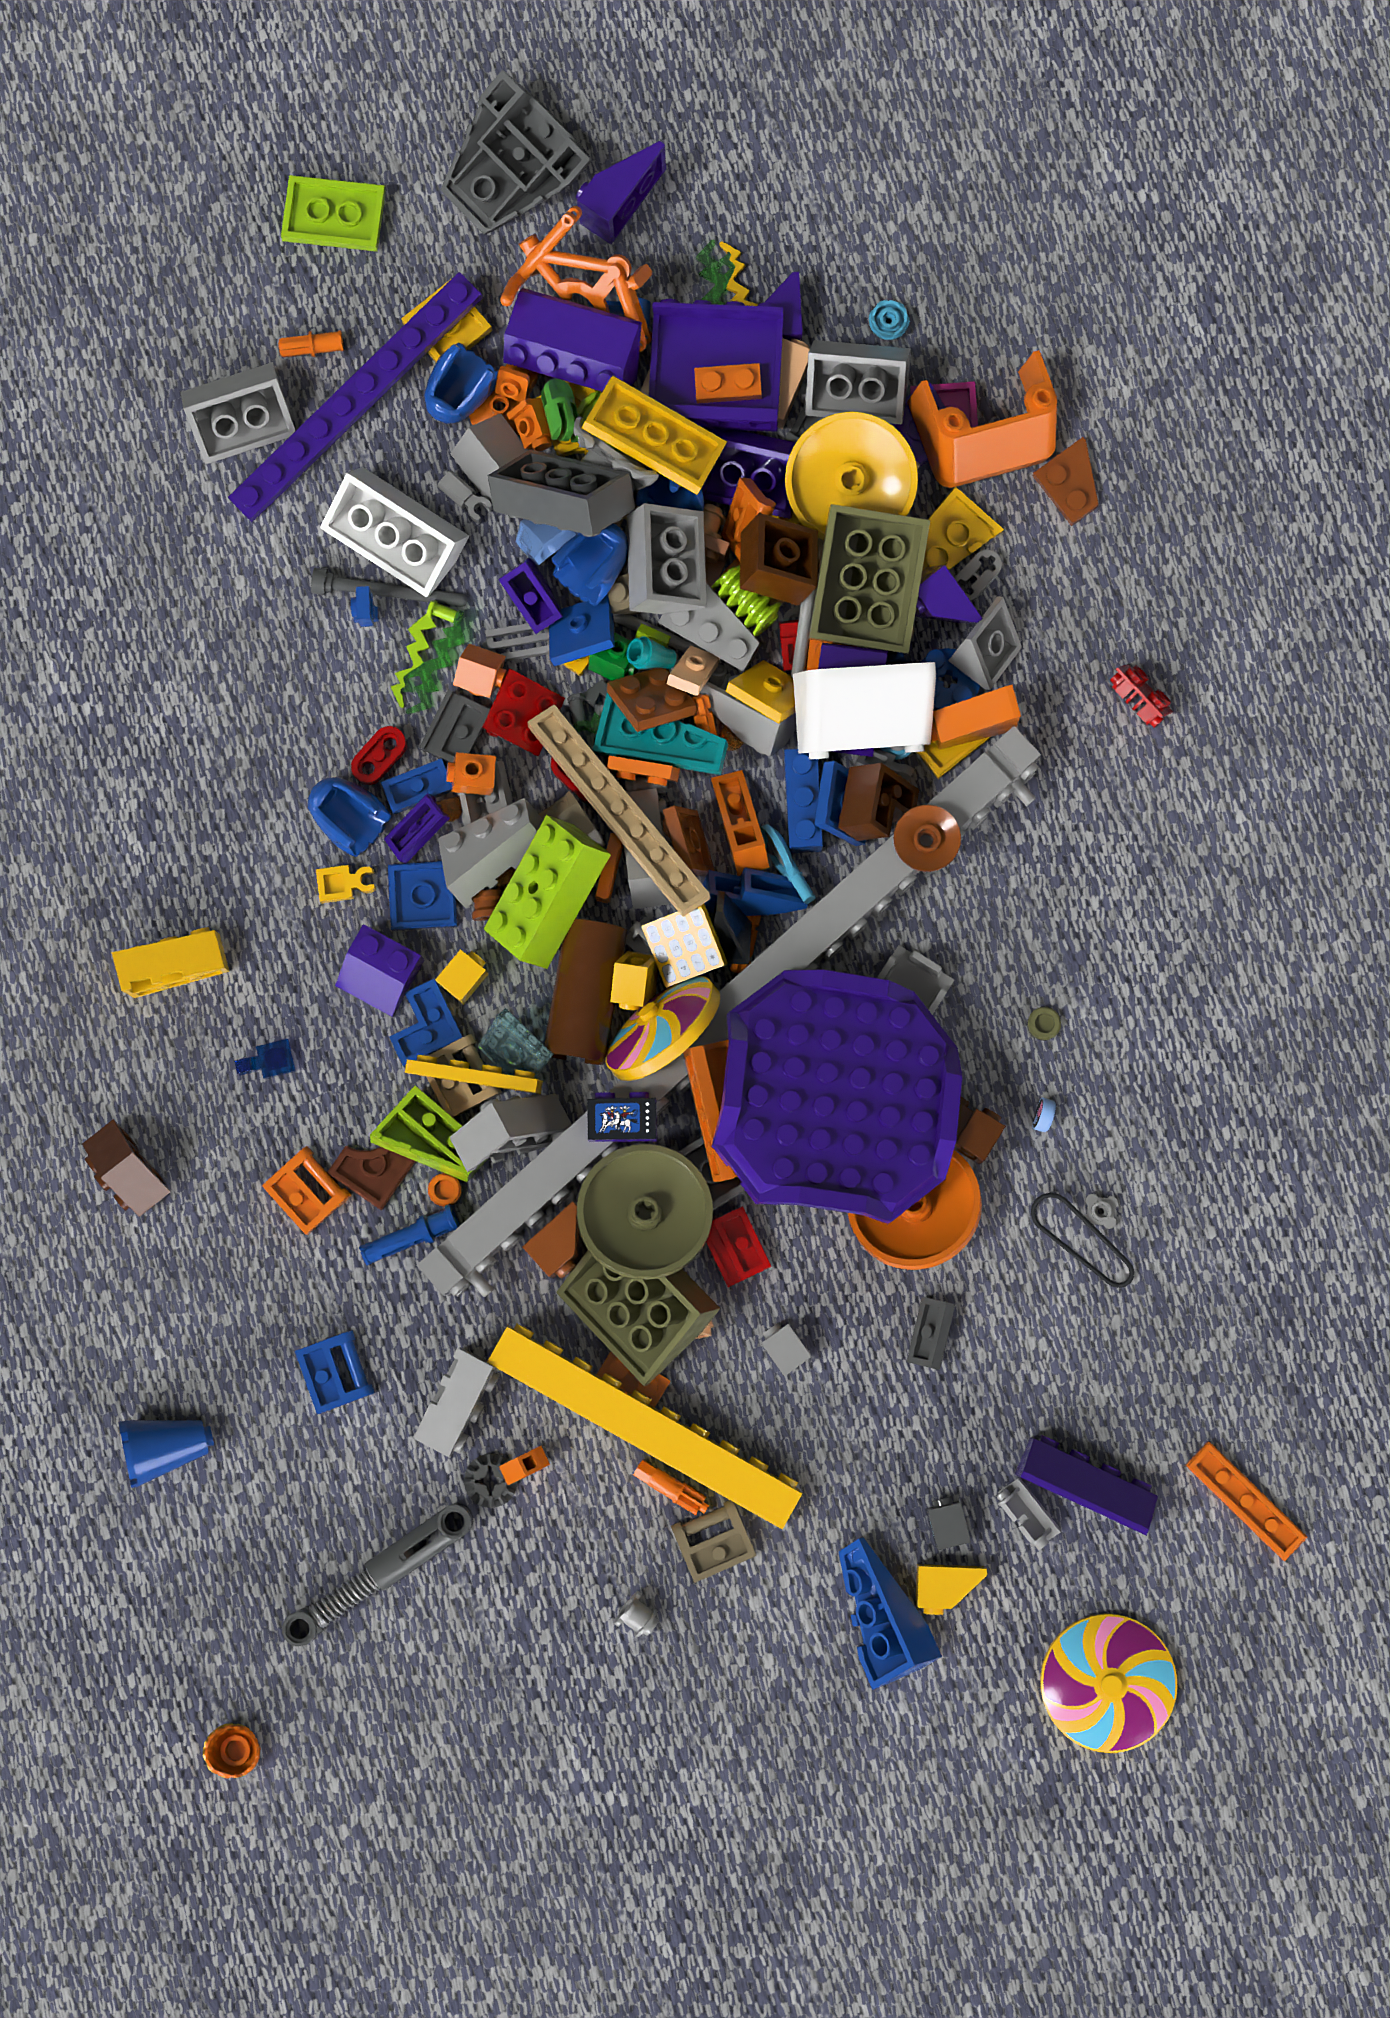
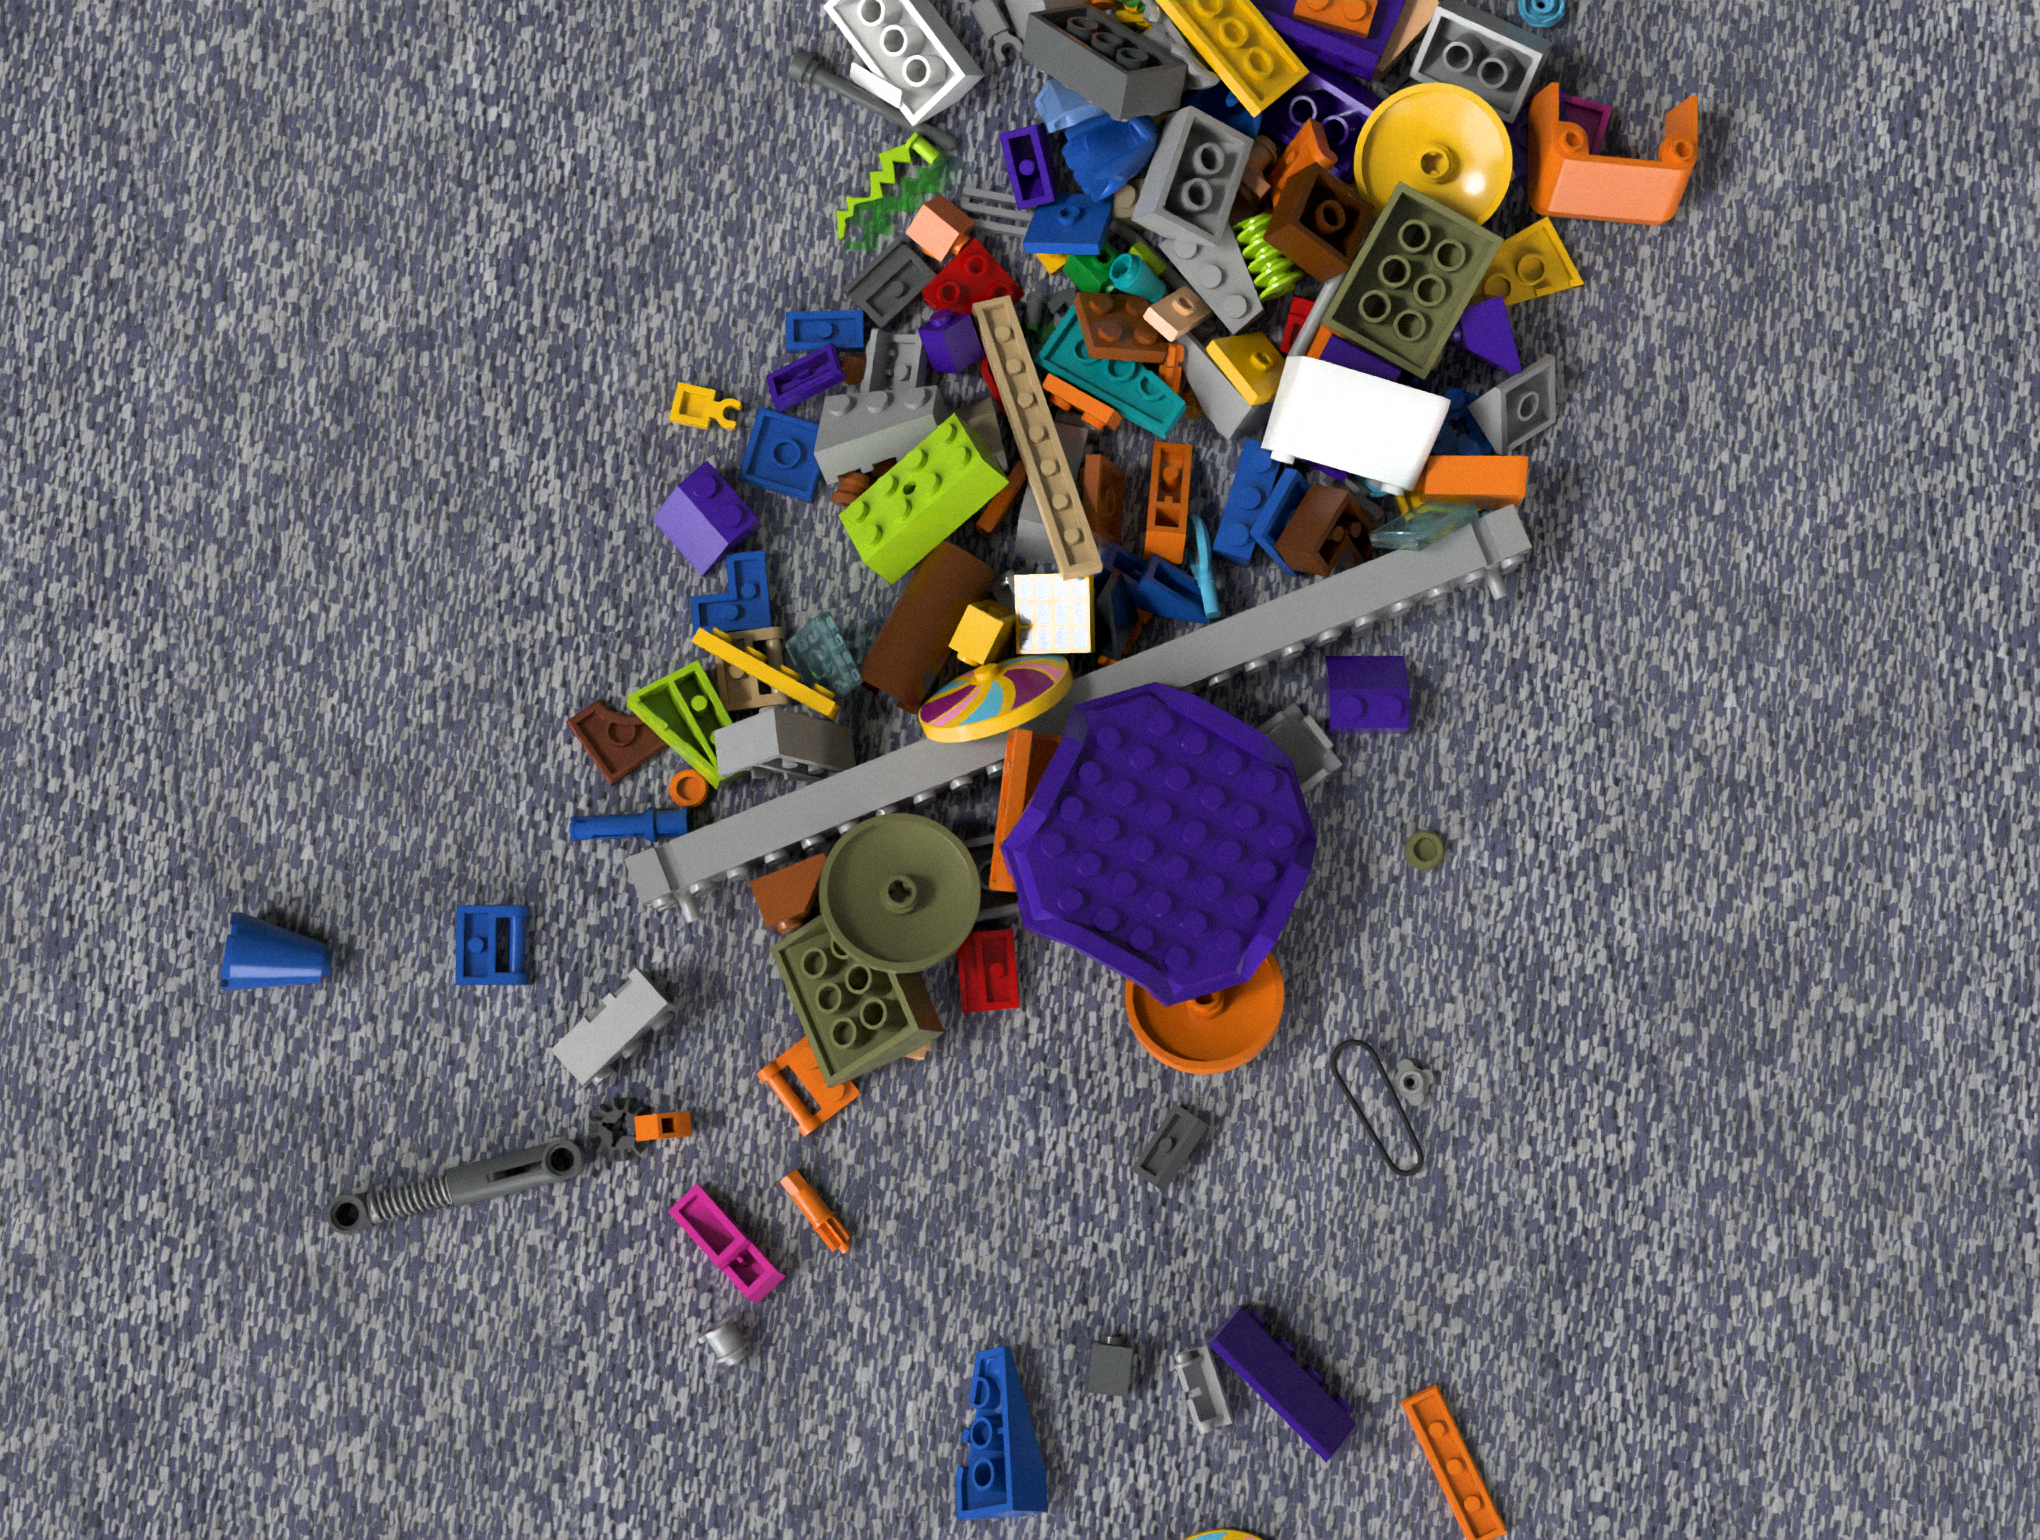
camera: 15 degrees right, 0 degrees up
brick [82,1119,171,1217] -> none
yellow wedge [111,927,230,998] -> none
orange hair [203,1723,261,1778] -> none
clear blue plate [234,1039,297,1080] -> none
orange plate [262,1146,352,1235] -> none
blue hair [308,777,391,857] -> none
blue plate [351,586,378,627] -> none
red plate [351,726,407,785] -> none
yellow brick [435,949,489,1005] -> none
orange brick [446,752,496,796] -> none
yellow brick [487,1323,802,1530] -> none
brick [587,1092,657,1142] -> none
dark tan plate [671,1500,757,1583] -> none
light grey brick [761,1322,812,1376] -> none
dark orange dish [893,805,961,872] -> none
yellow slope [916,1564,987,1615] -> none
light grey beam [954,549,1002,603] -> none
reddish brown brick [954,1096,1006,1165] -> none
dark orange wing [1032,437,1099,526] -> none
light blue tile [1032,1097,1056,1132] -> none
red hinge [1110,664,1173,728] -> none
none -> dark pink slope [668,1183,786,1304]
none -> white sticker [850,62,902,108]
none -> dark purple brick [917,309,984,374]
none -> dark purple slope [1325,656,1410,734]
none -> clear light blue tile [1369,501,1479,551]

